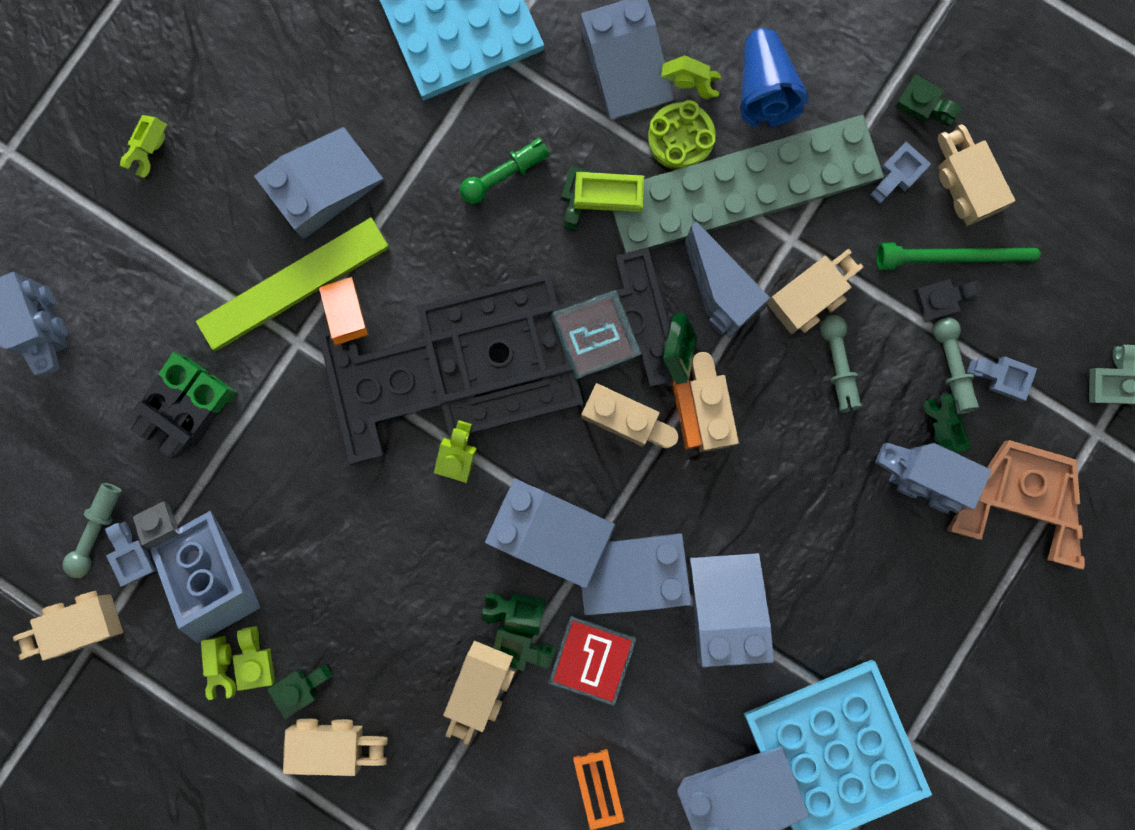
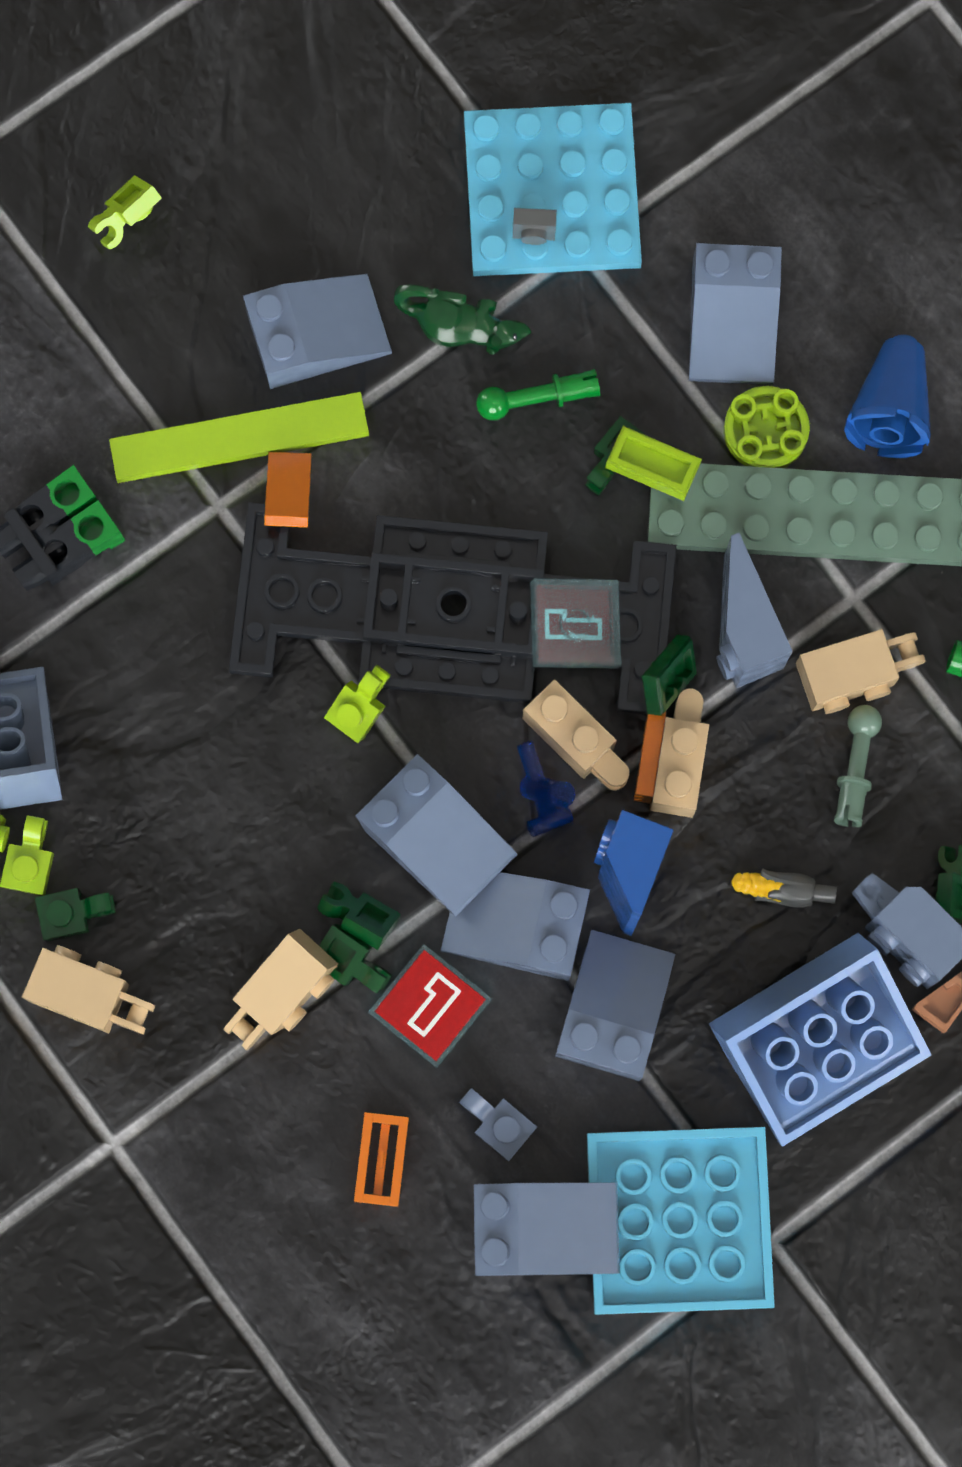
camera: 15 degrees right, 5 degrees down
lime plate [661,55,721,99] -> none
none -> dark green animal [394,285,531,355]
none -> sand blue plate [459,1088,537,1161]
none -> dark grey plate [512,208,557,245]
none -> clear blue piece [517,741,576,837]
none -> blue slope [594,810,674,936]
none -> medium blue slope [709,933,931,1147]
none -> dark grey piece [731,869,837,908]

